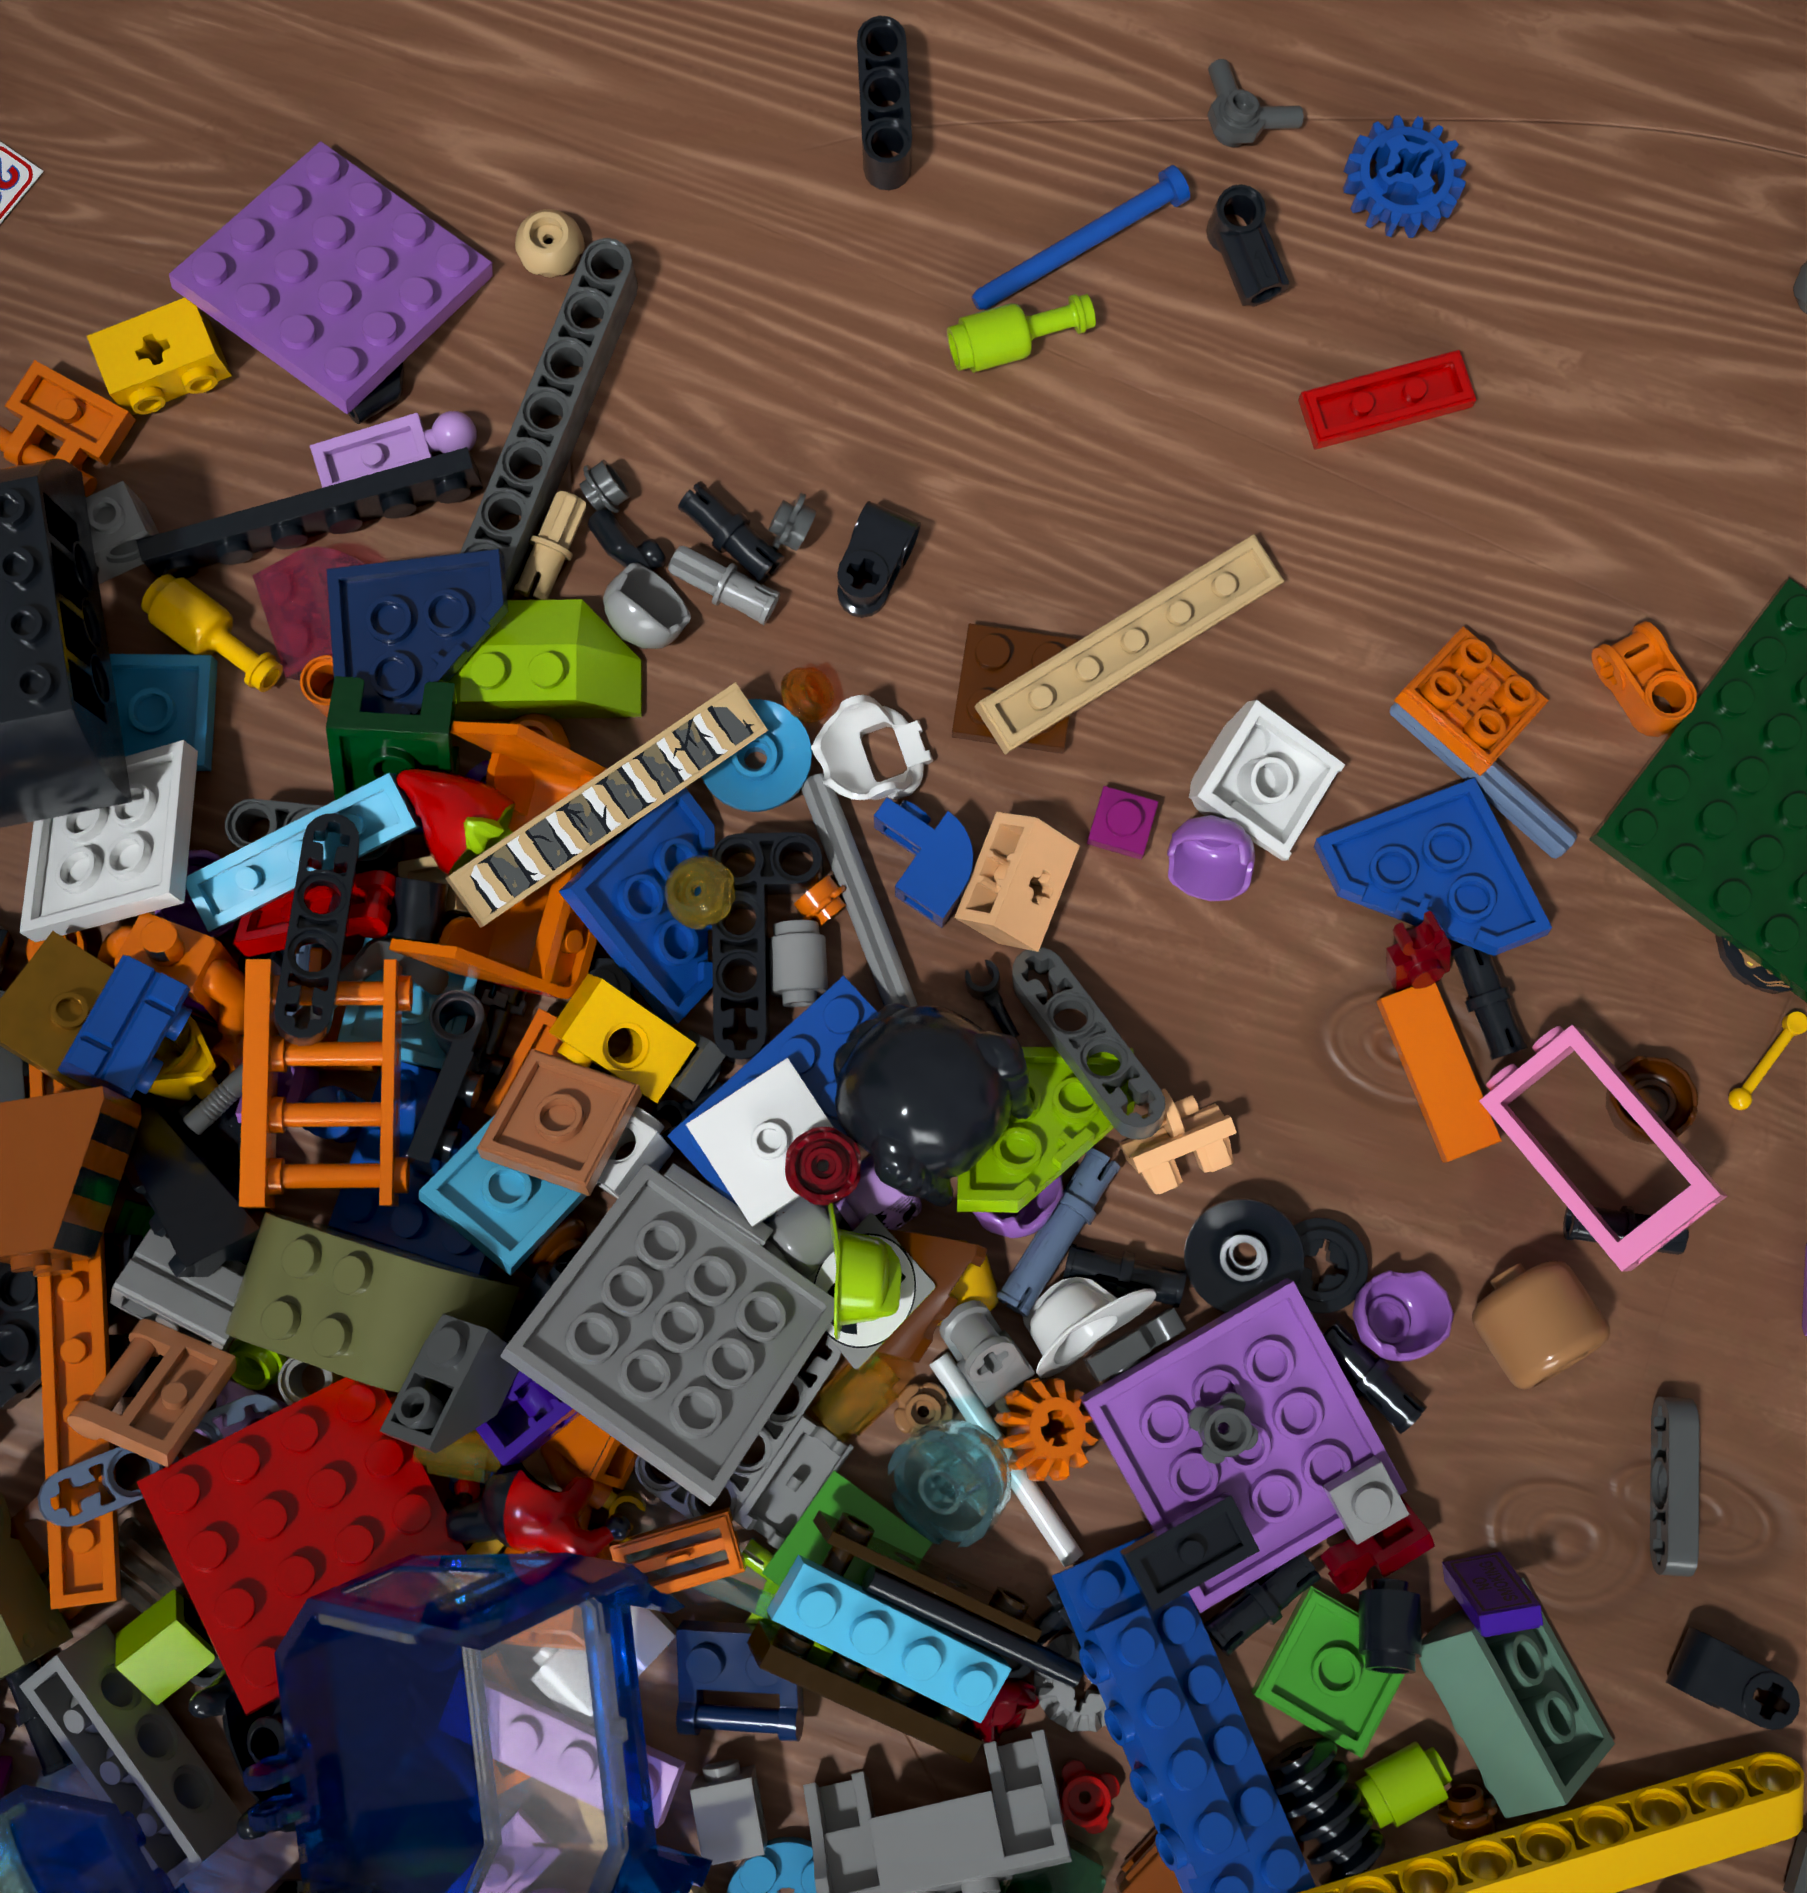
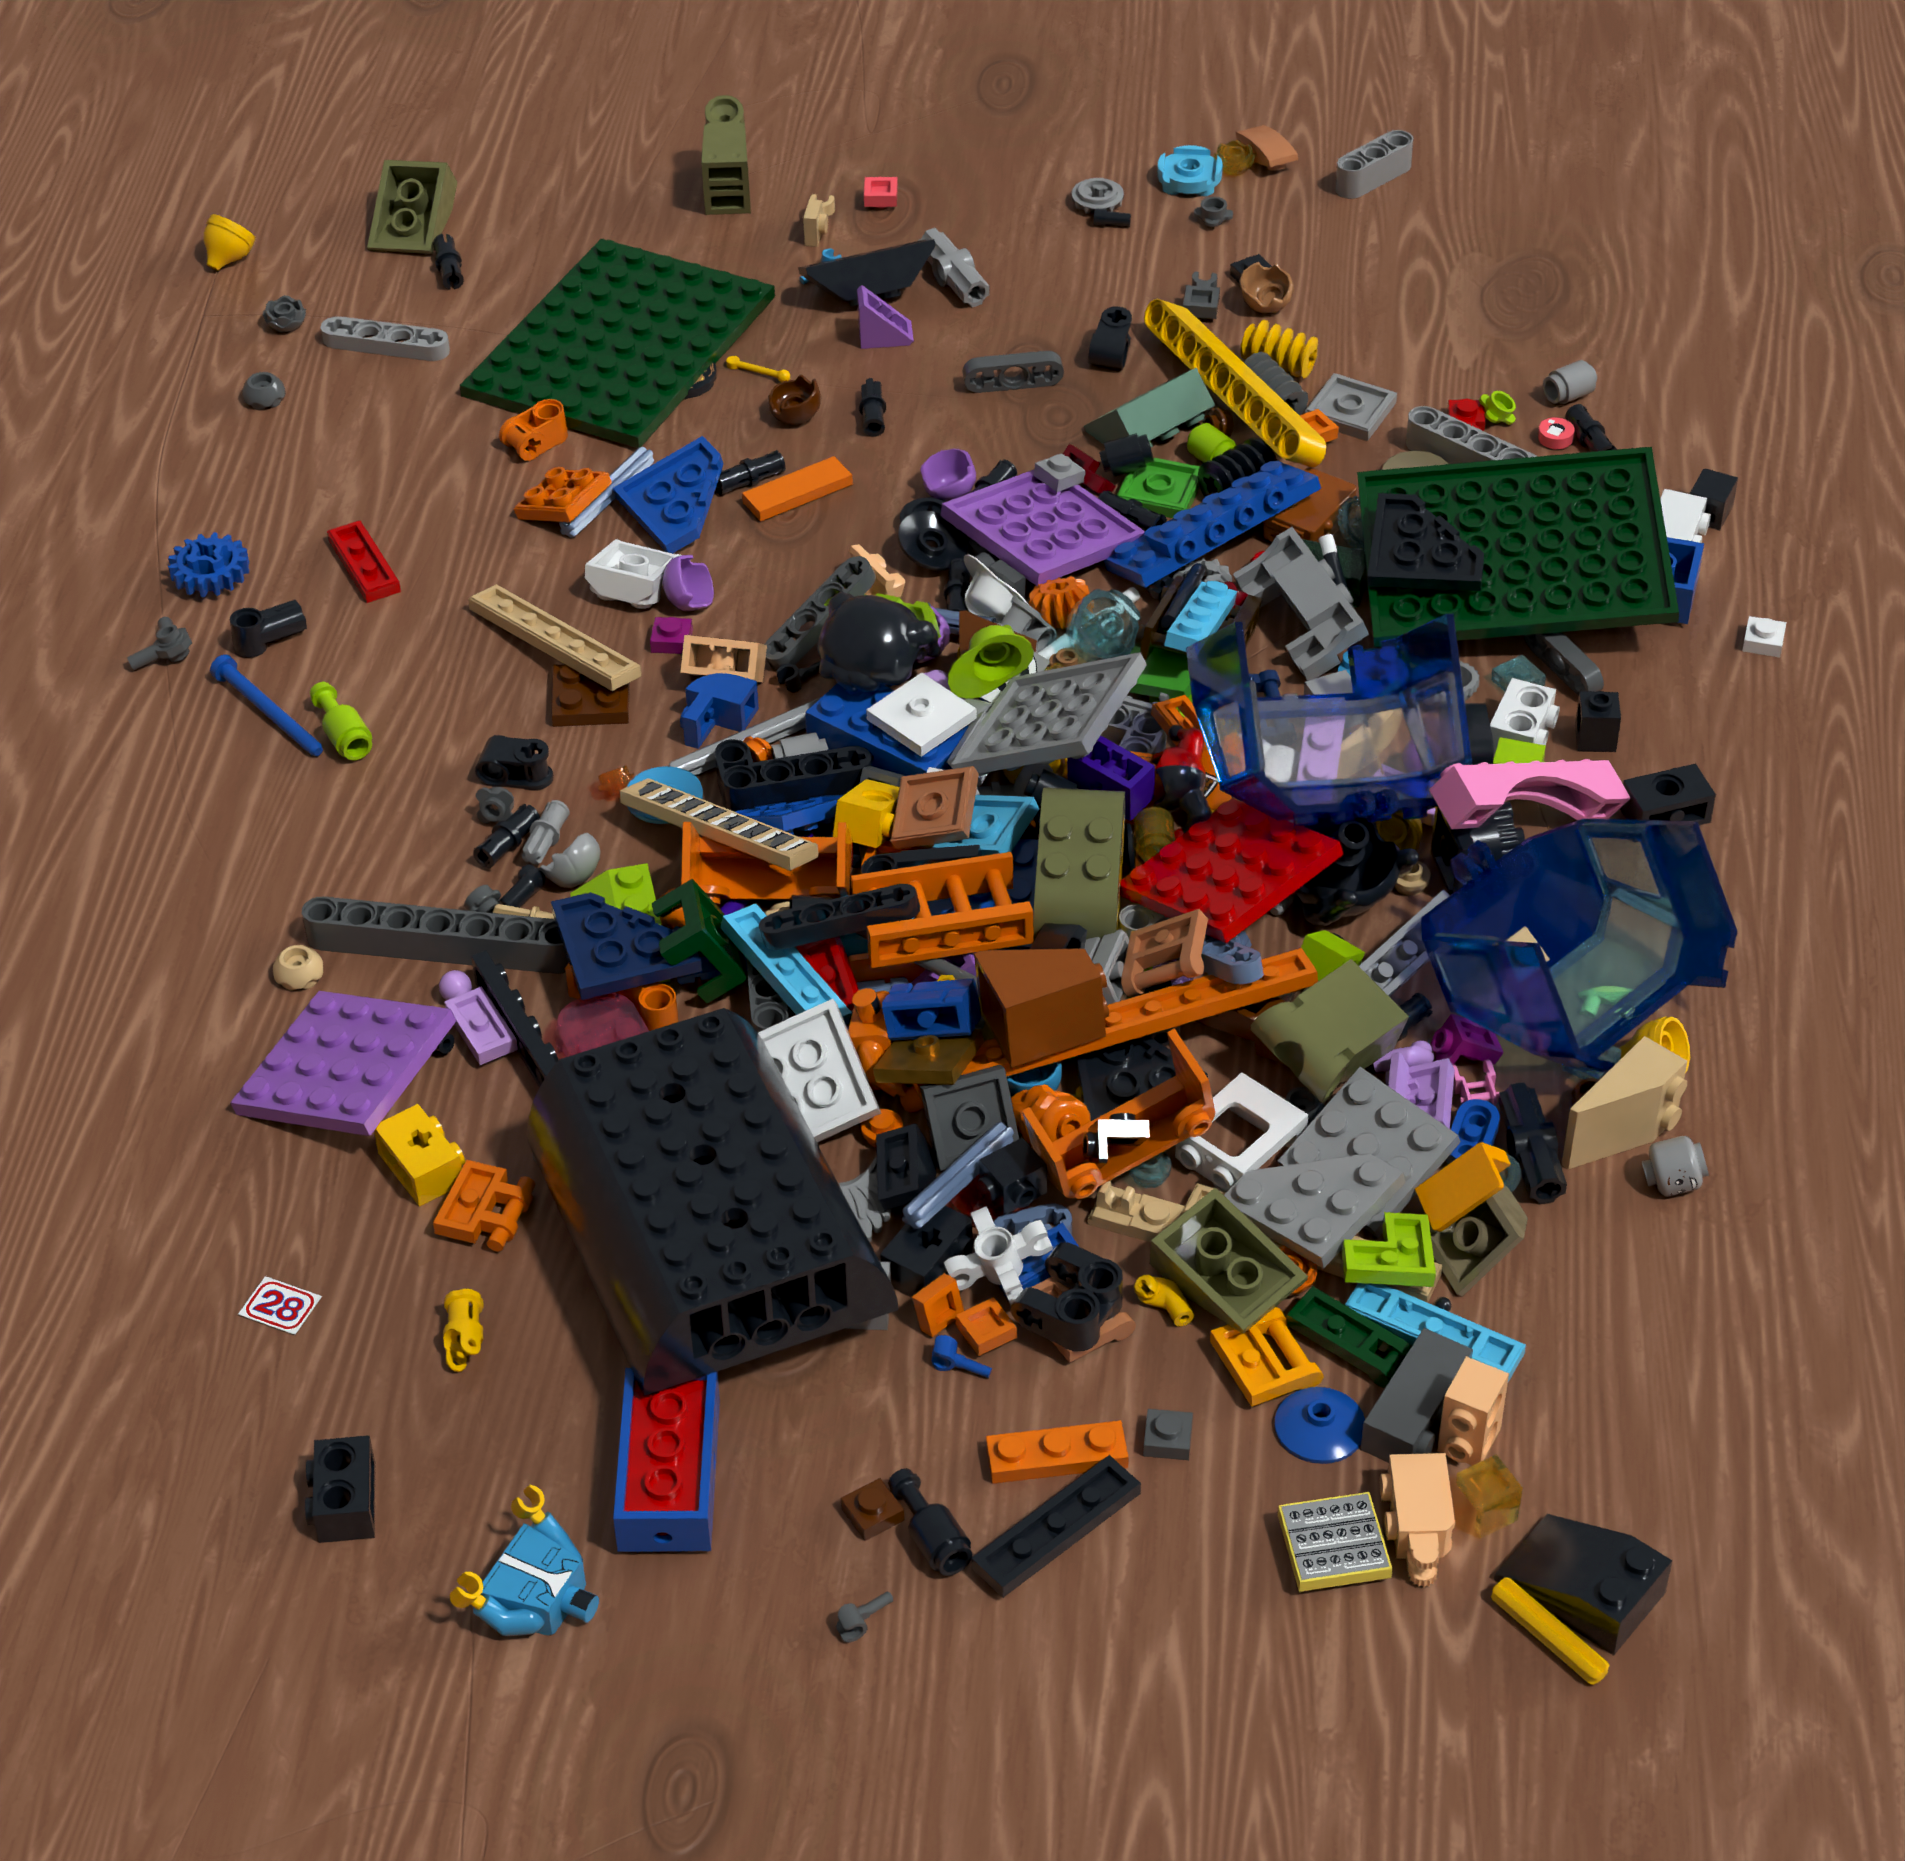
camera: 100 degrees left, 35 degrees down
dark grey slope [380,1314,519,1454] -> none
red hat [396,769,515,875] -> none
clear yellow plate [665,855,735,929] -> none
dark red plate [785,1127,861,1205] -> none
white helmet [811,695,933,800] -> none
black beam [857,15,912,191] -> none
black plate [1119,1492,1260,1611] -> none
dark grey plate [1188,1392,1258,1464] -> none
dark red plate [1386,910,1451,993] -> none
dark purple tile [1442,1552,1543,1637] -> none
medium nougat head [1472,1260,1611,1390] -> none
bright pink window [1479,1025,1727,1272] -> none

